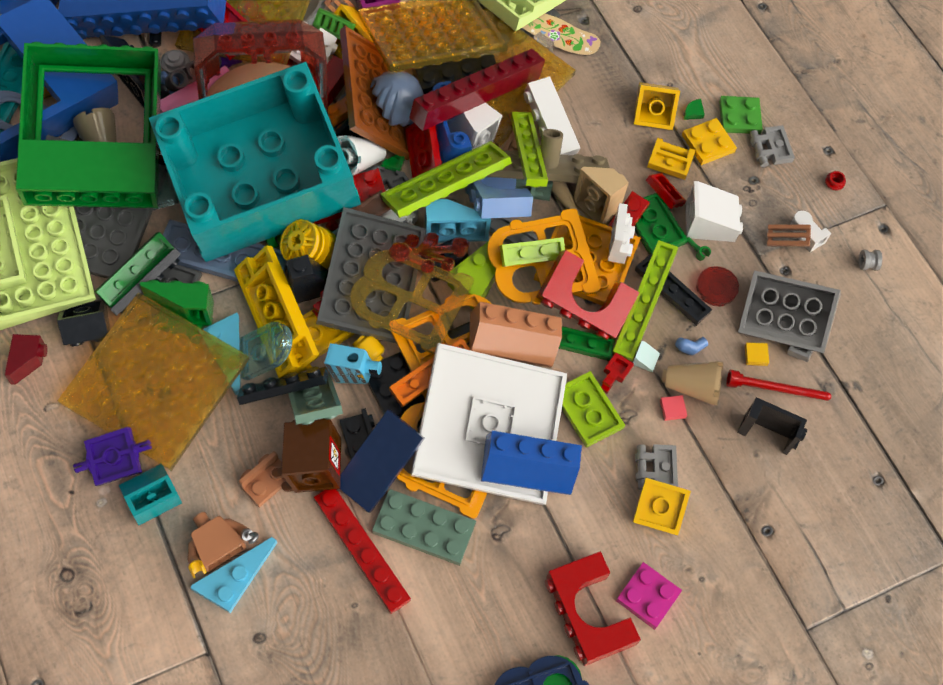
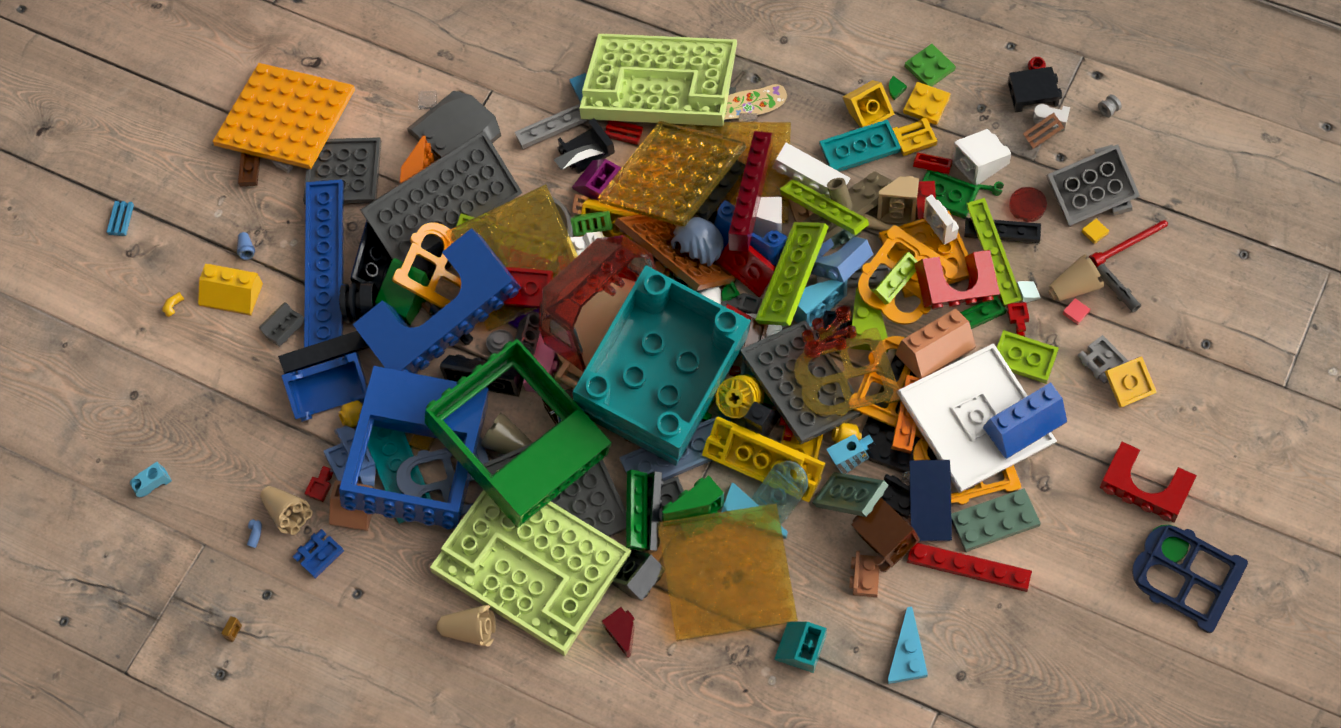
camera: 25 degrees left, 0 degrees up
dark purple plate [73,427,152,486] -> none
nougat torso [187,512,259,579] -> none
black plate [237,367,329,405] -> none
dark pink plate [616,562,682,630] -> none
medium blue arm [675,337,708,355] -> none
black panel [737,397,808,455] -> none
light grey plate [750,125,795,167] -> none
none -> teal plate [819,119,901,172]
none -> black panel [1008,67,1062,113]
none -> dark grey pin [1097,264,1141,313]

